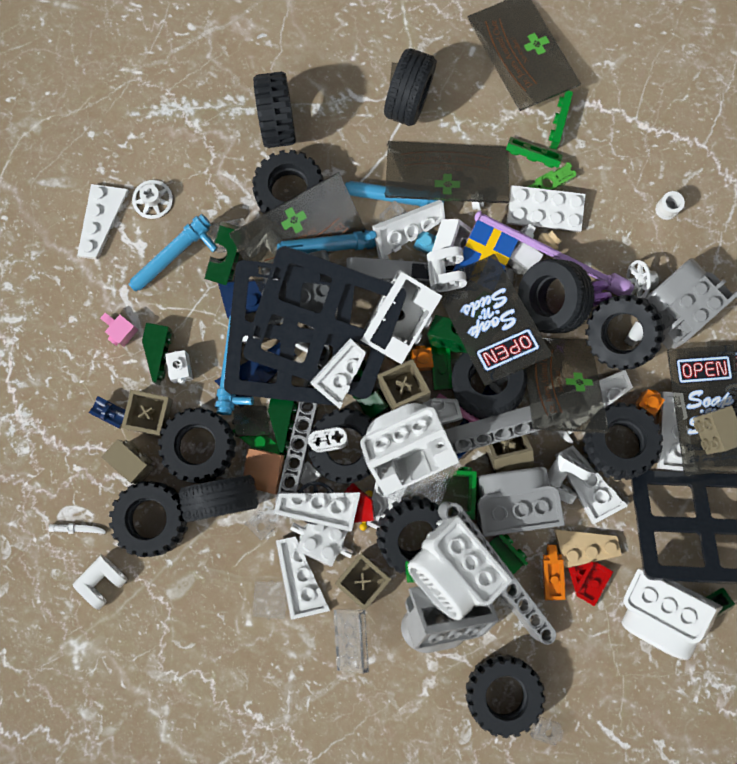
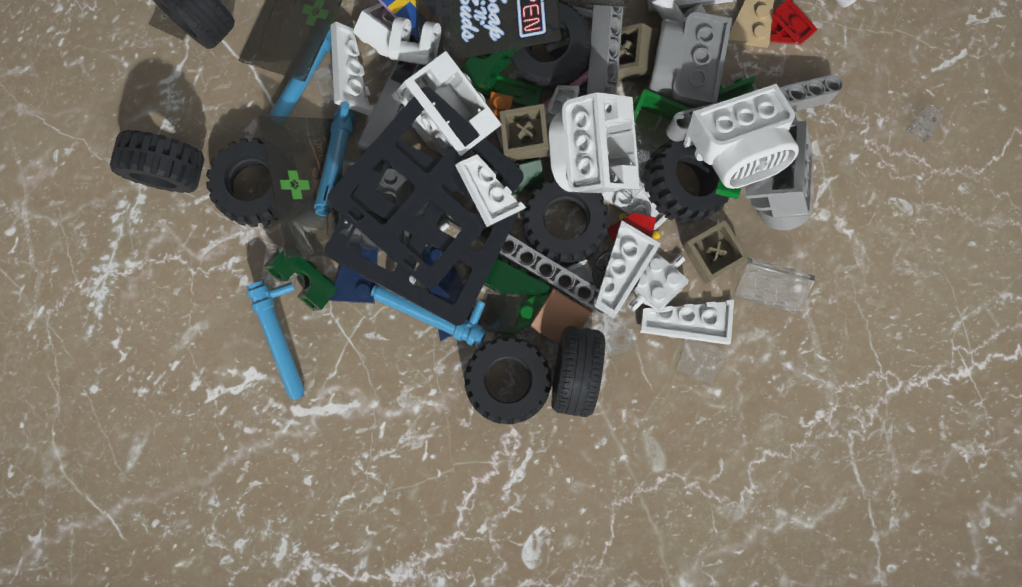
camera: 75 degrees left, 0 degrees up
white piece [49,523,106,534] -> none
white connector [72,555,128,610] -> none
white wing [77,184,129,260] -> none
dark blue hips [89,396,125,429] -> none
bright pink brick [100,313,138,347] -> none
dark tan brick [102,439,156,484] -> none
black tyre [109,481,188,557] -> none
dark tan brick [121,390,173,437] -> none
white wheel [132,180,173,219] -> none
dark green slope [142,323,174,385] -> none
white head [166,350,193,384] -> none
white connector [308,428,348,452] -> none
medium azure plate [413,231,436,254] -> none
black tyre [465,654,546,738] -> none
orange hinge [542,544,566,600] -> none

